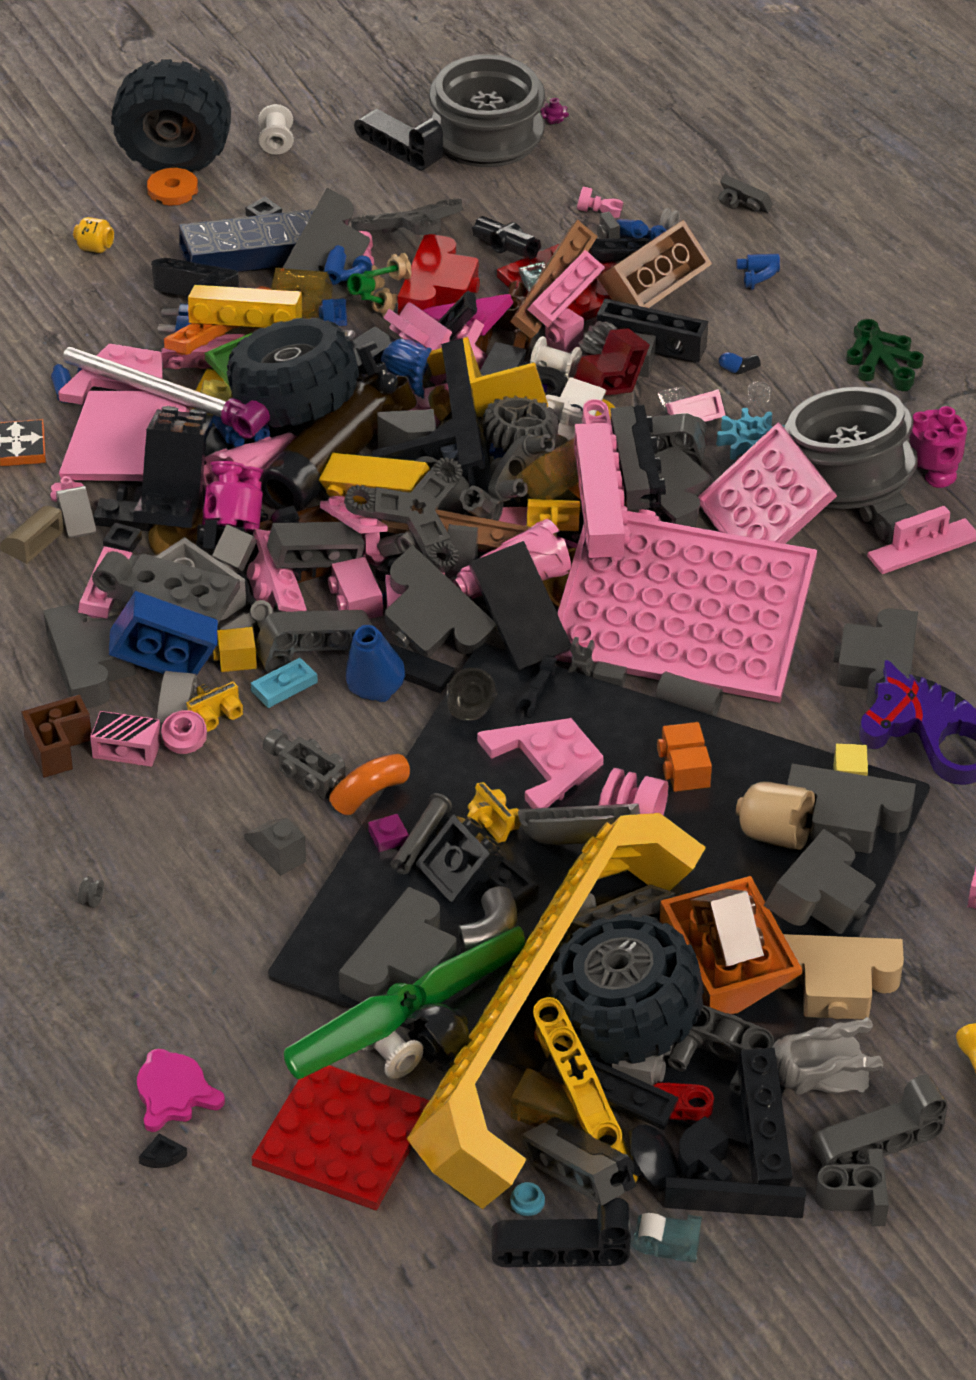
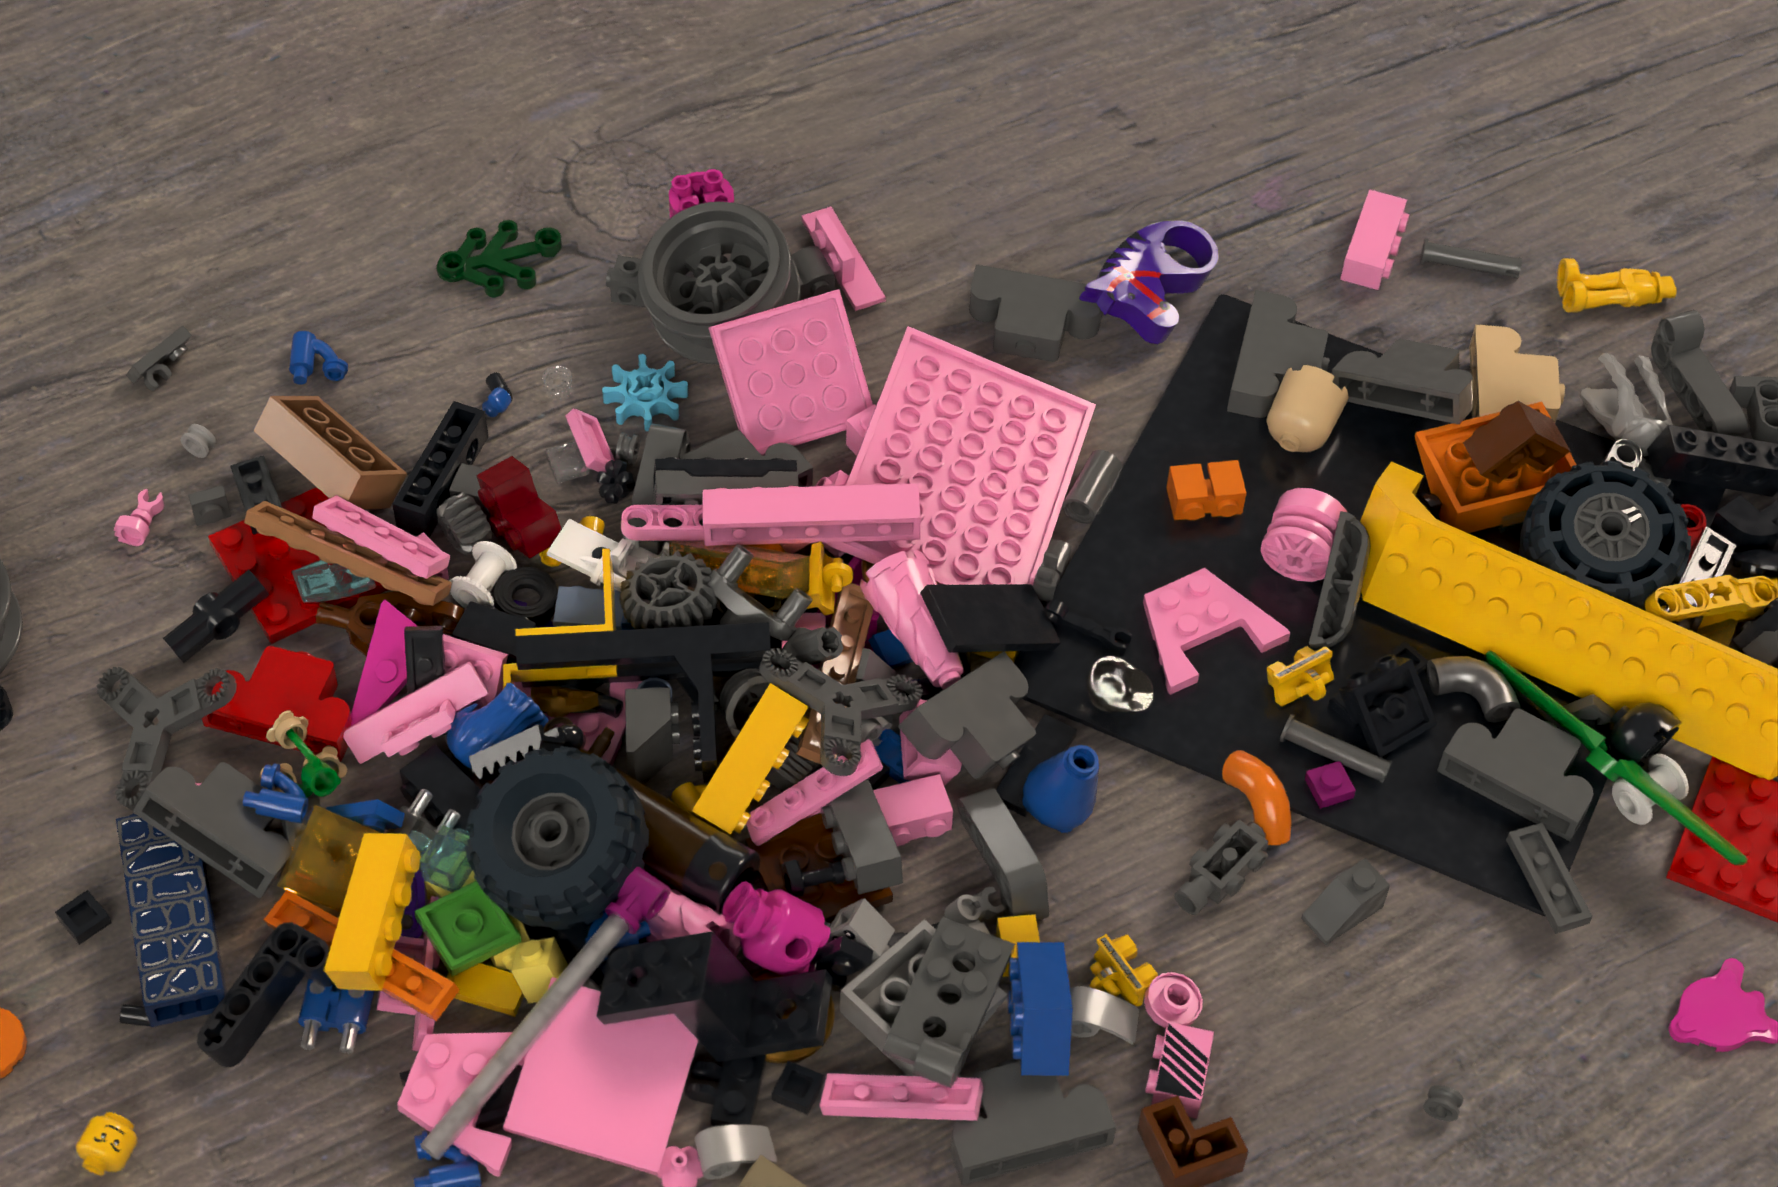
camera: 90 degrees left, 10 degrees up
bright pink bracket [247,528,307,612] -> none
medium azure plate [251,658,318,708] -> none
blue plant [616,219,666,240] -> none
light yellow brick [833,744,868,776] -> none
none -> dark grey plate [1506,822,1593,934]
none -> dark grey tile [1563,694,1615,725]

